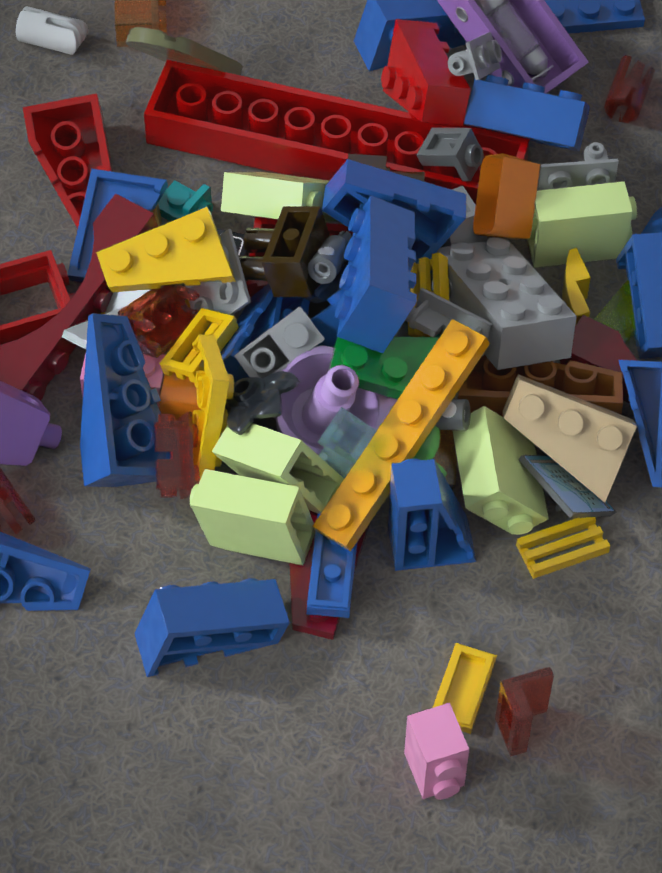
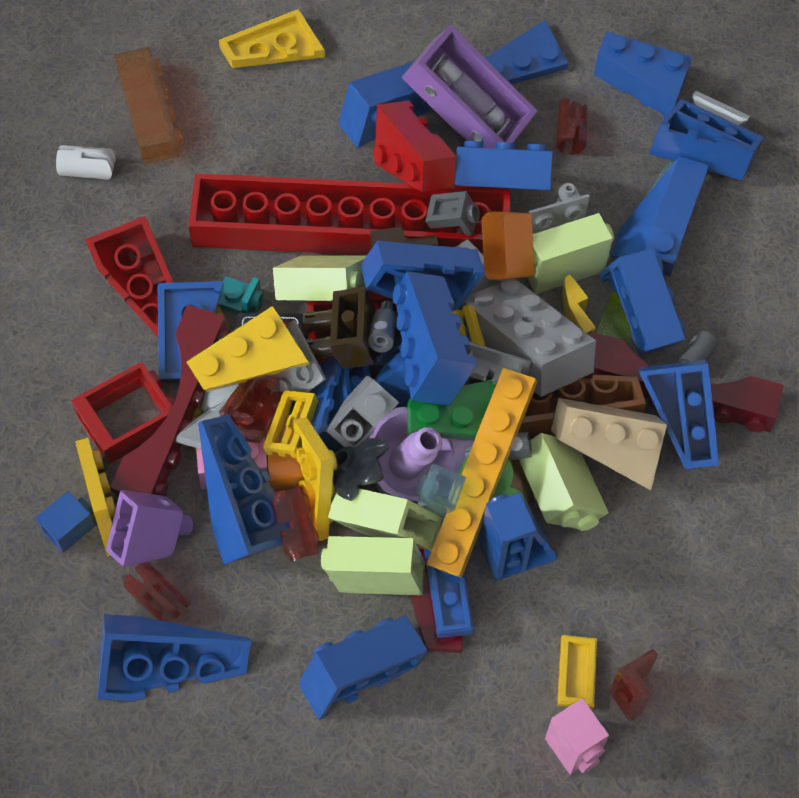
camera: 15 degrees left, 5 degrees up
olive tile [126,27,243,75] -> none
light grey hinge [448,32,502,80] -> none
yellow tile [516,517,610,579] -> none
piece [518,455,616,518] -> none

